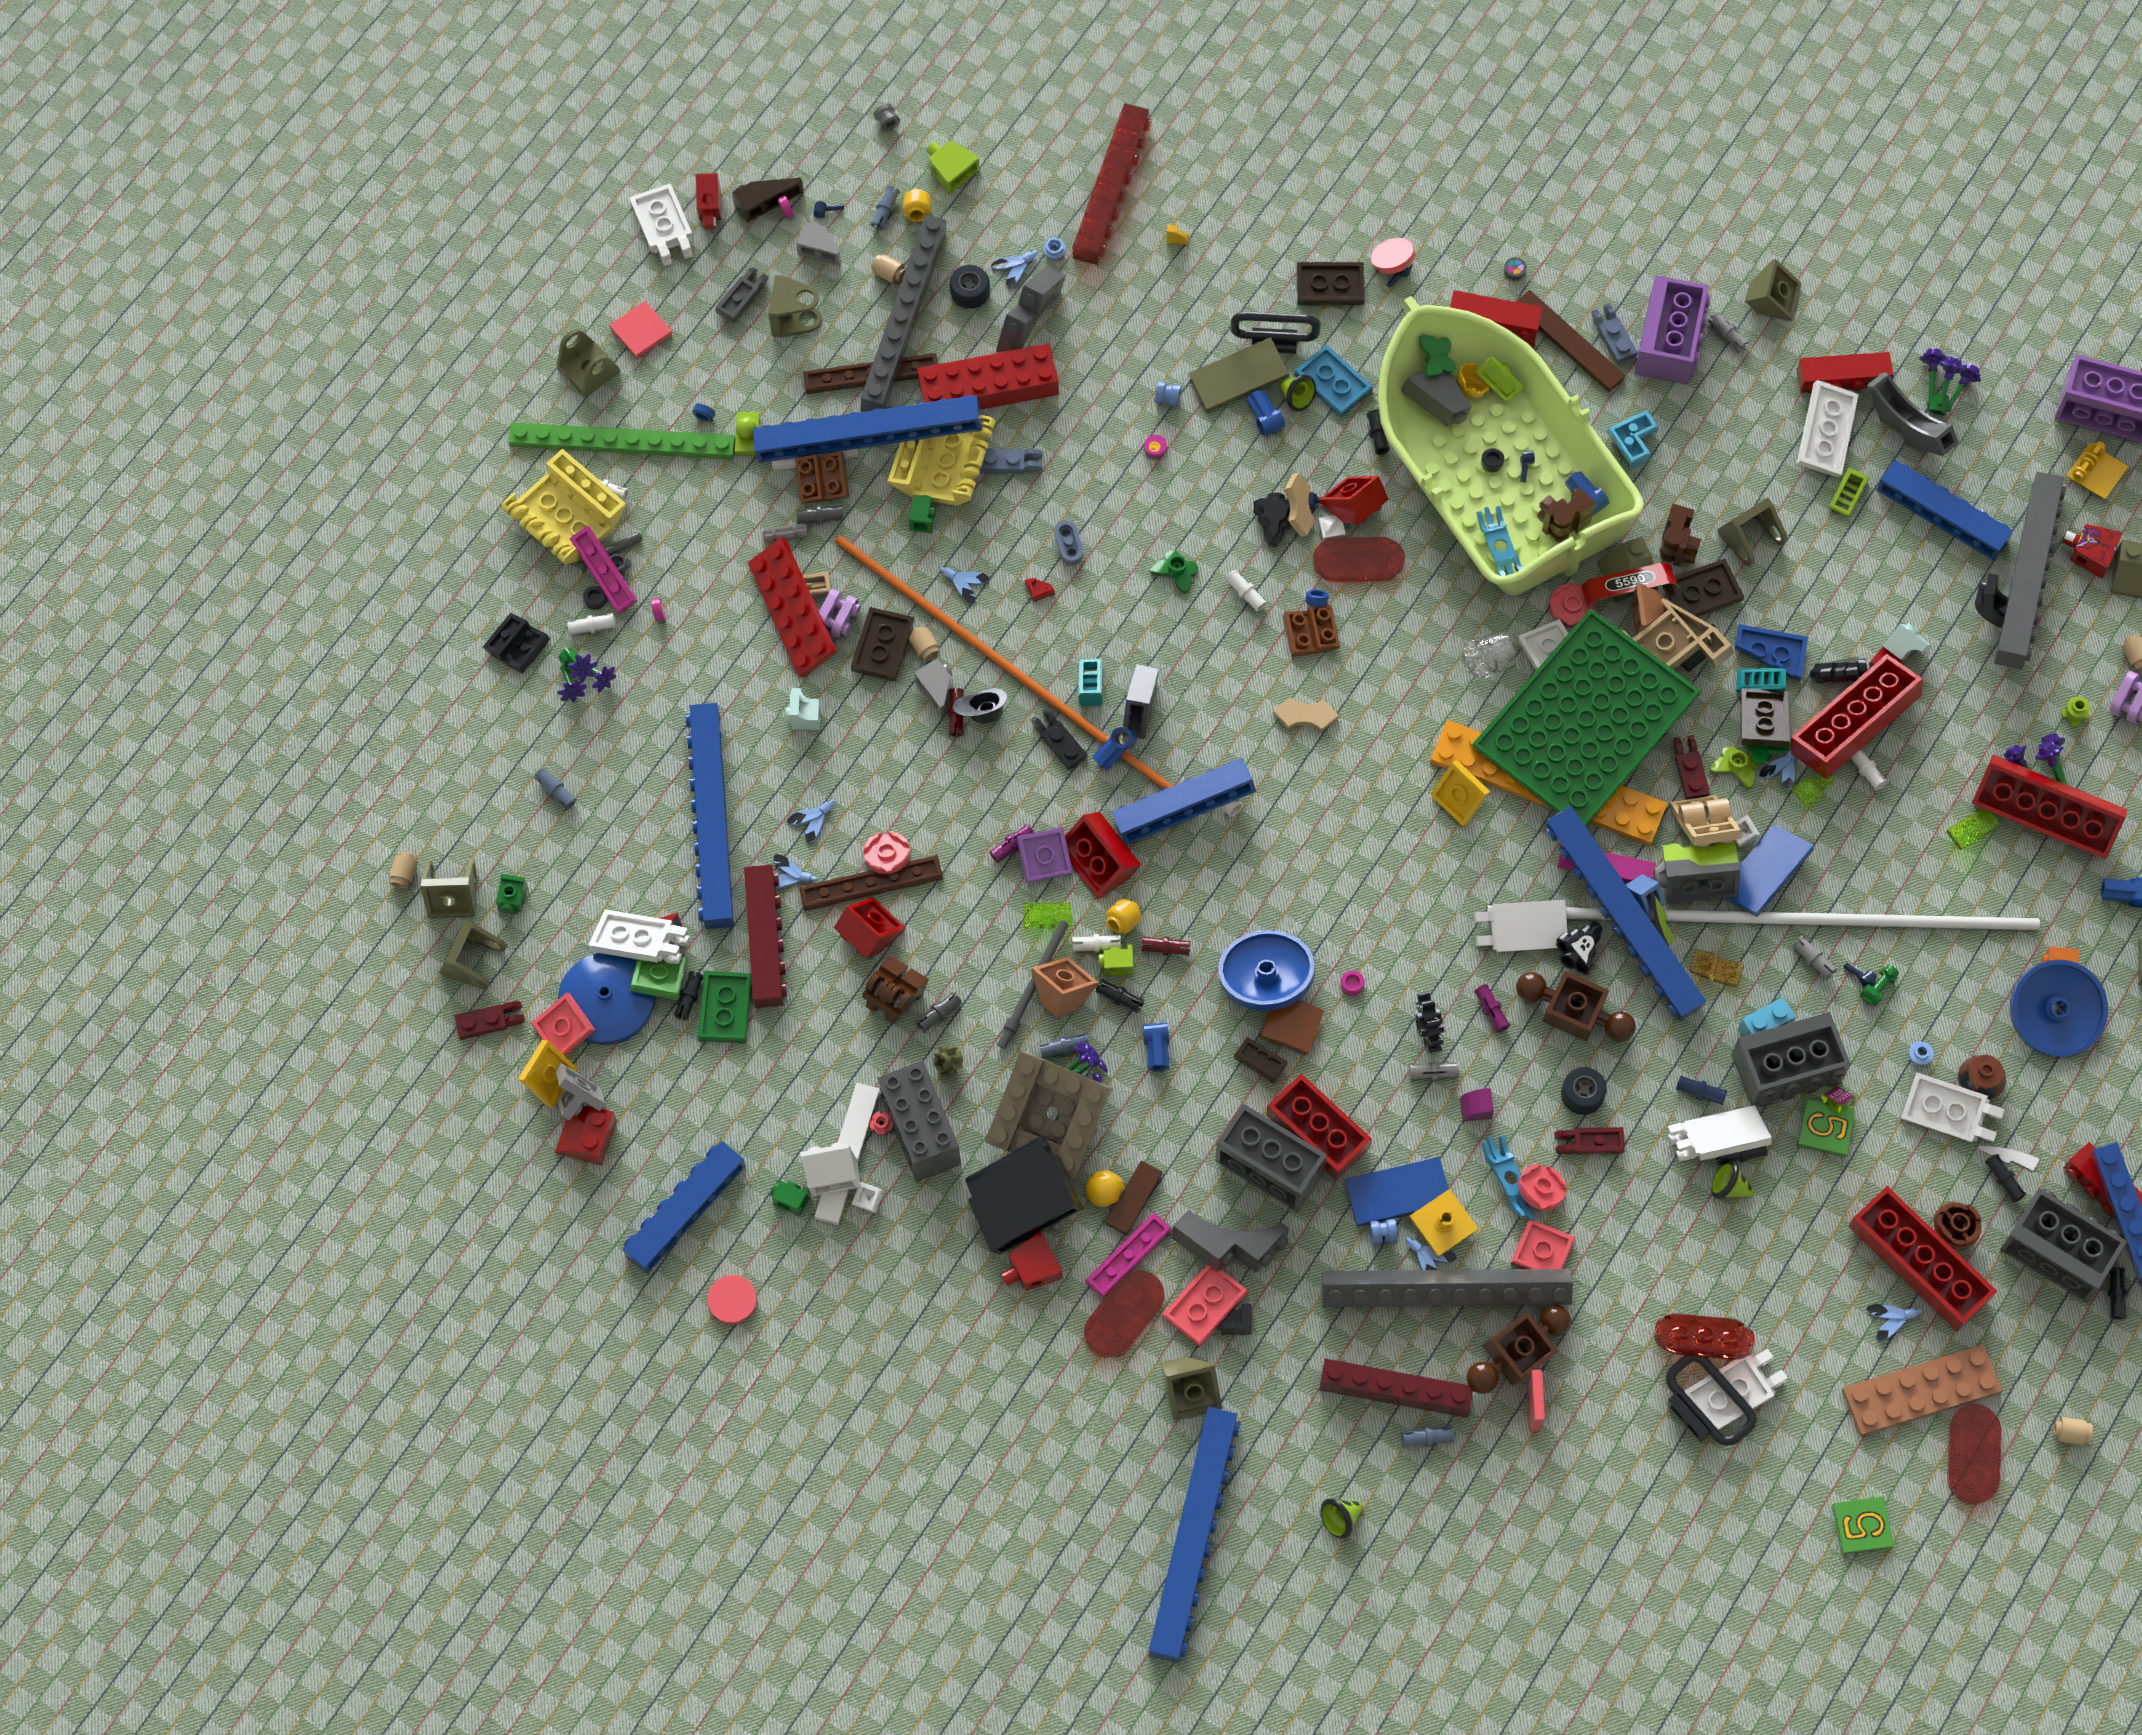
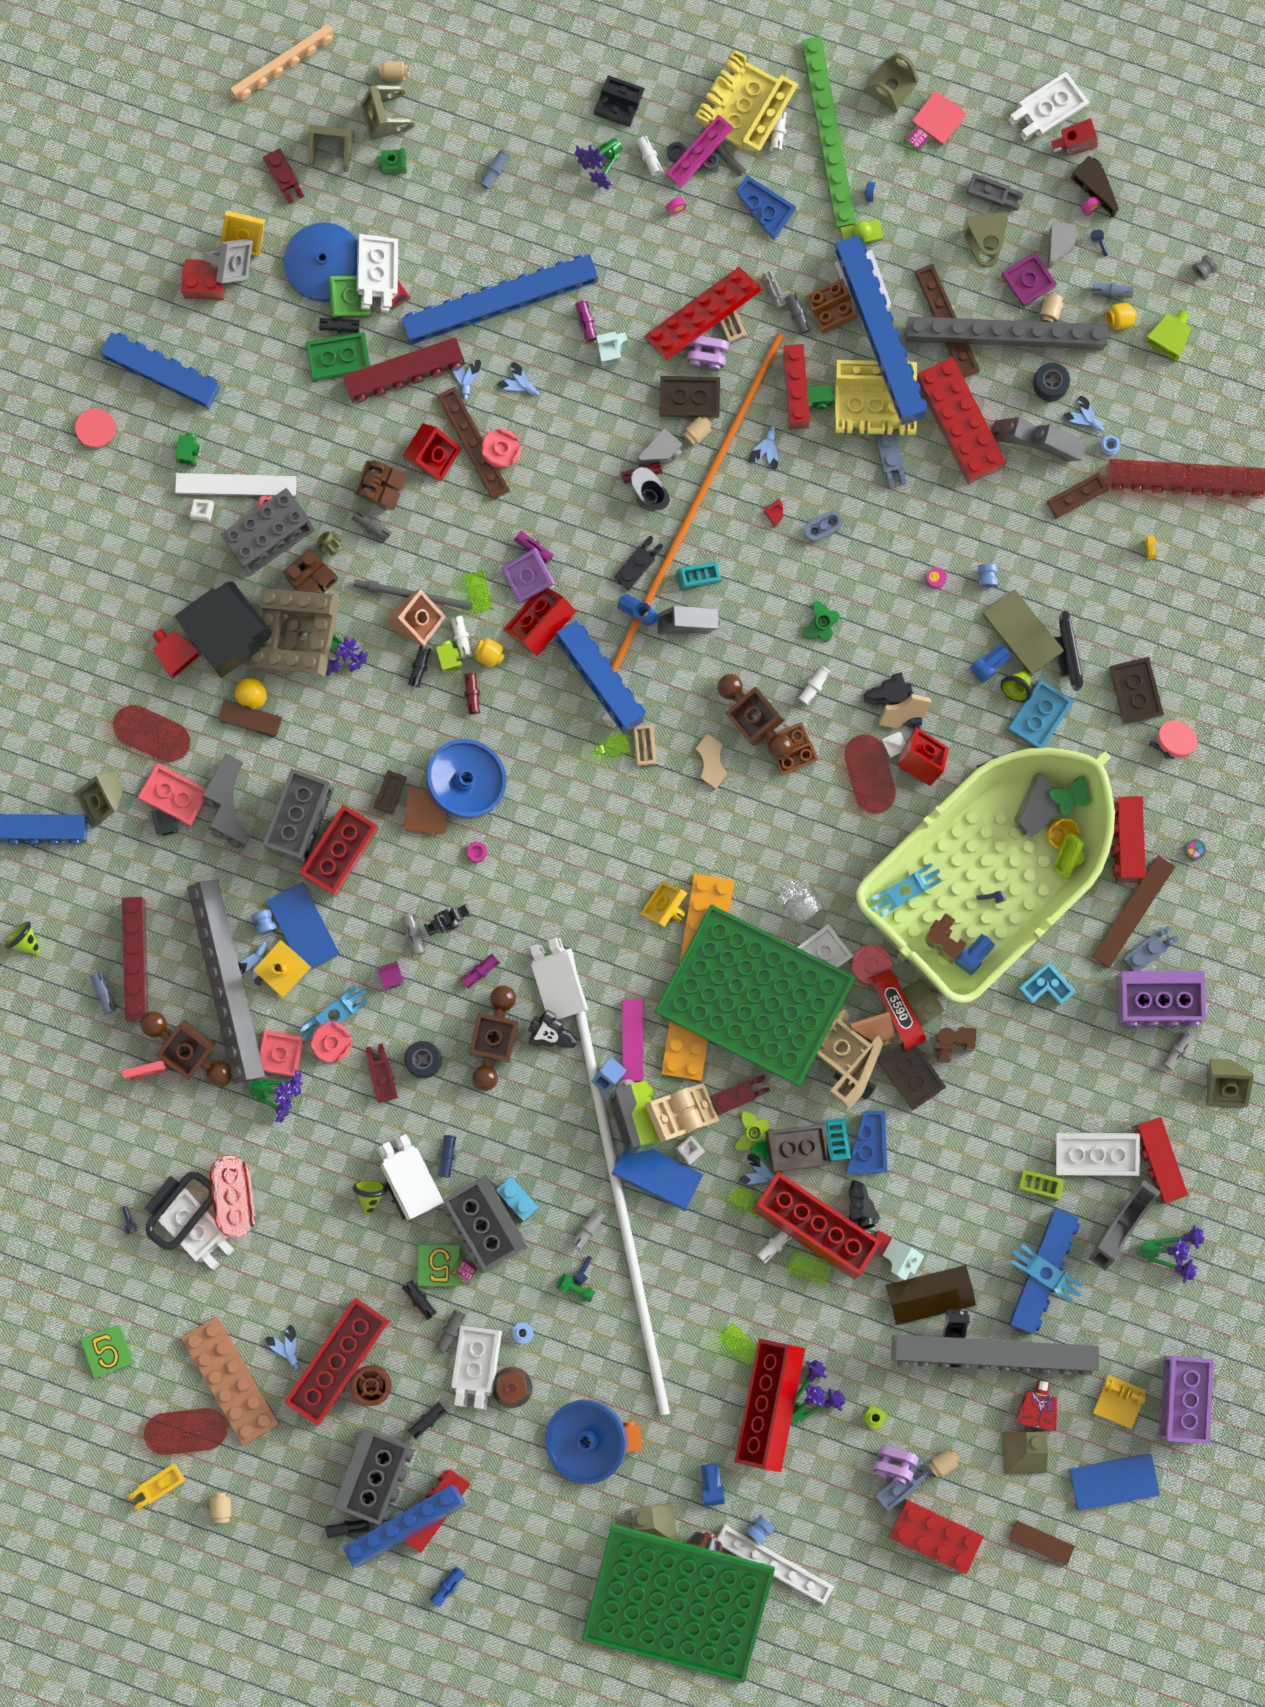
camera: 75 degrees right, 15 degrees up
coral tile [531,992,596,1057] -> none
white slope [800,1142,861,1196] -> none
sand blue pin [1039,1032,1089,1059] -> none
dark pink tile [1085,1213,1172,1299] -> none
blue piece [1143,1022,1169,1072] -> none
blue tile [1305,589,1329,607] -> none
black tile [1481,448,1505,472] -> none
blue brick [1545,805,1706,1021] -> none
sticker [1651,892,1675,946] -> none
clear yellow slope [1689,949,1744,988] -> none
olive hose [1717,497,1788,566] -> none
white sticker [1978,1146,2039,1171] -> none
none -> dark blue hand [122,1206,138,1235]
none -> yellow hinge [126,1463,186,1512]
none -> light nougat plate [231,24,335,101]
none -> plant [250,1070,303,1123]
none -> reddish brown hips [283,548,339,593]
none -> black pin [402,1280,437,1321]
none -> dark grey pin [435,1310,466,1353]
none -> magenta pin [575,300,597,342]
none -> clear neon green plate [594,733,631,758]
none -> tan tile [633,724,657,767]
none -> reddish brown brick [717,674,794,760]
none -> blue wing [736,175,796,241]
none -> red brick [783,344,810,429]
none -> clear neon green plate [786,1252,832,1286]
none -> dark brown slope [886,1265,976,1325]
none -> tile [904,124,932,153]
none -> magenta plate [1002,252,1057,307]
none -> dark azure piece [1010,1244,1083,1303]
none -> reddish brown tile [1046,472,1109,519]

